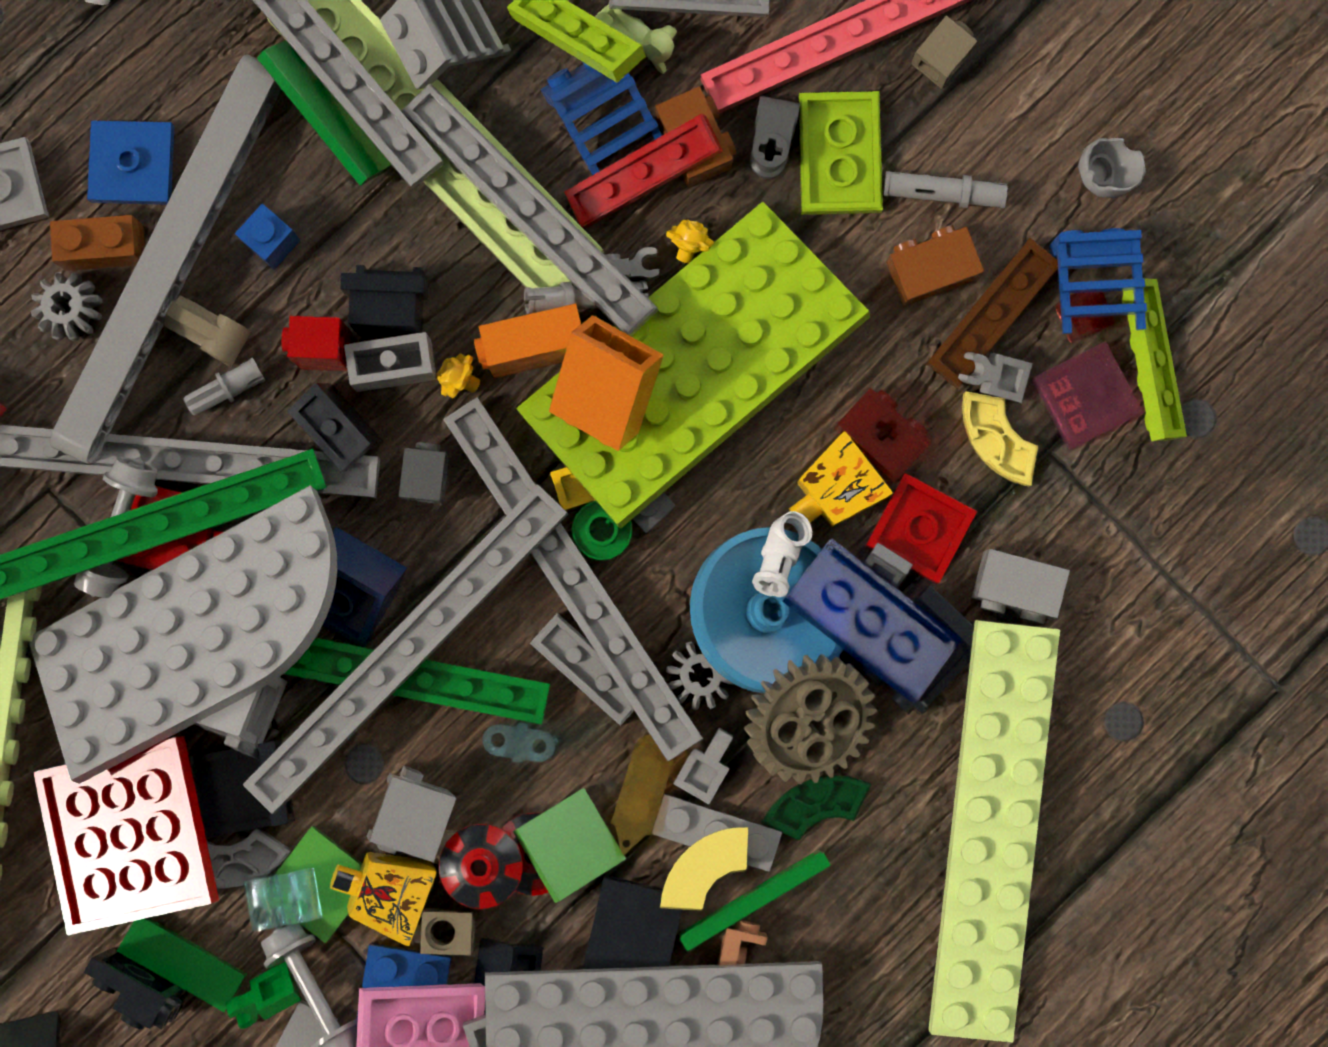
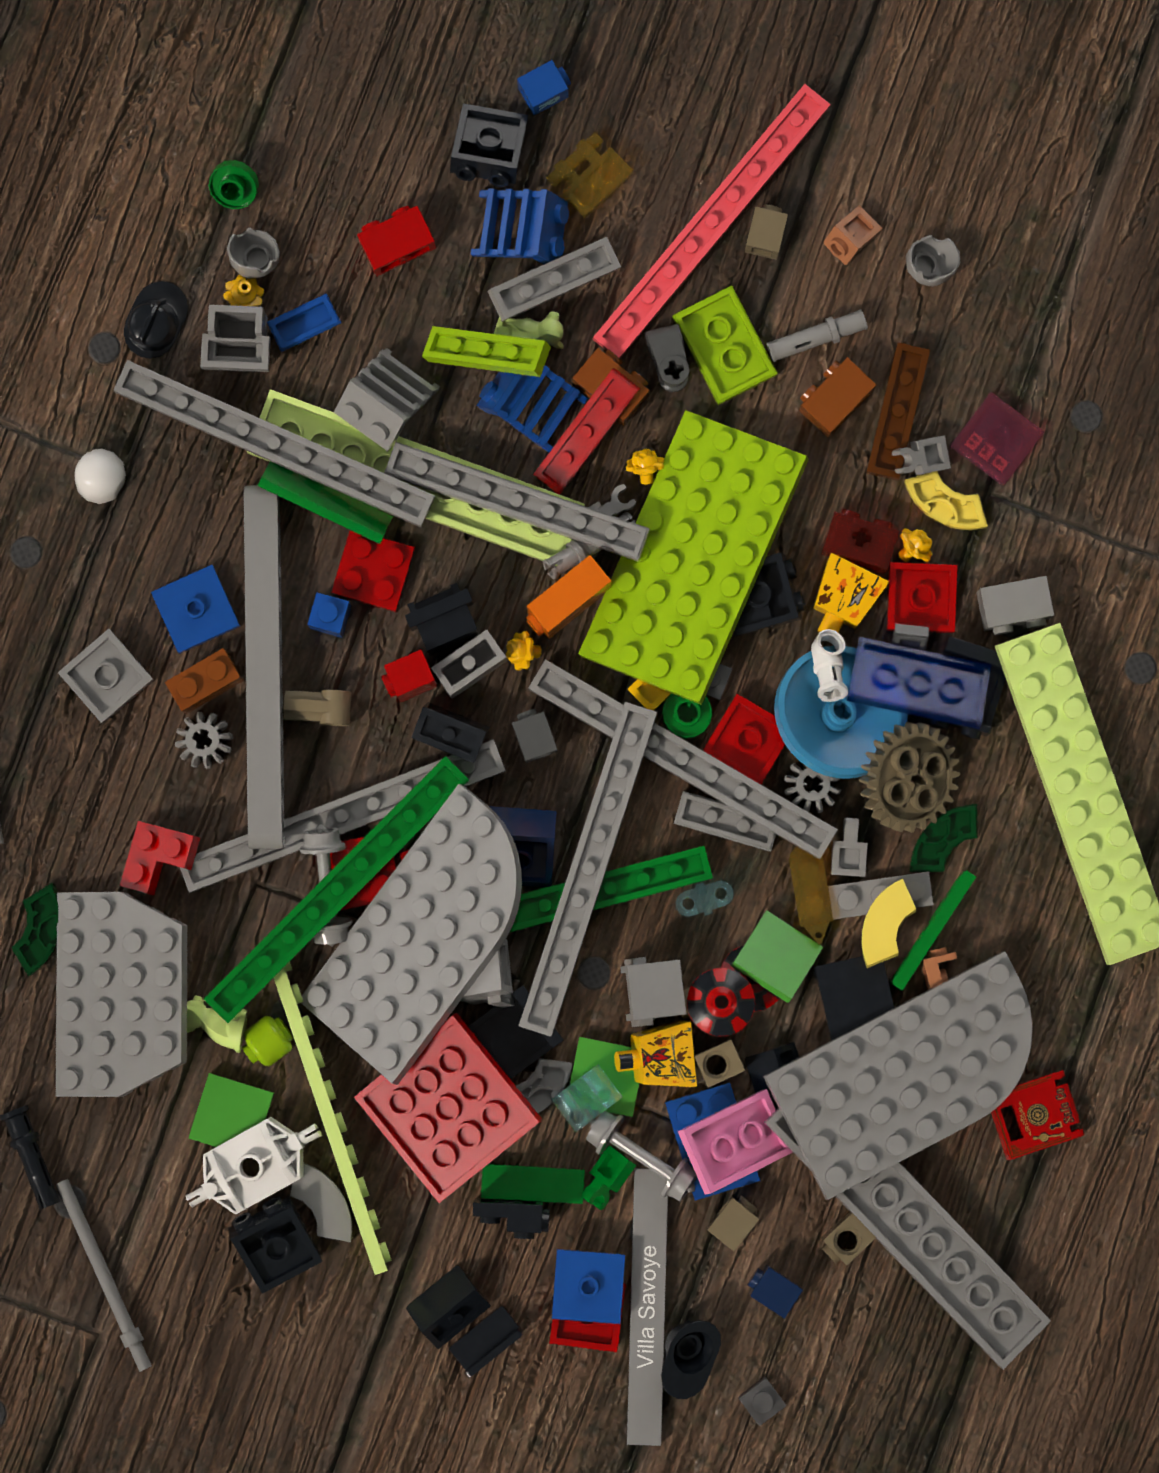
camera: 25 degrees left, 0 degrees up
light grey axle [184,357,266,415] -> none
orange brick [549,315,664,451] -> none
blue plate [1049,228,1147,334] -> none
clear red panel [1055,292,1115,343] -> none
lime plate [1122,278,1187,442] -> none
none -> red plate [331,530,415,613]
none -> red plate [703,694,785,784]
none -> black plate [733,553,806,637]
none -> nougat bracket [824,205,883,265]
none -> yellow plant [898,528,933,562]

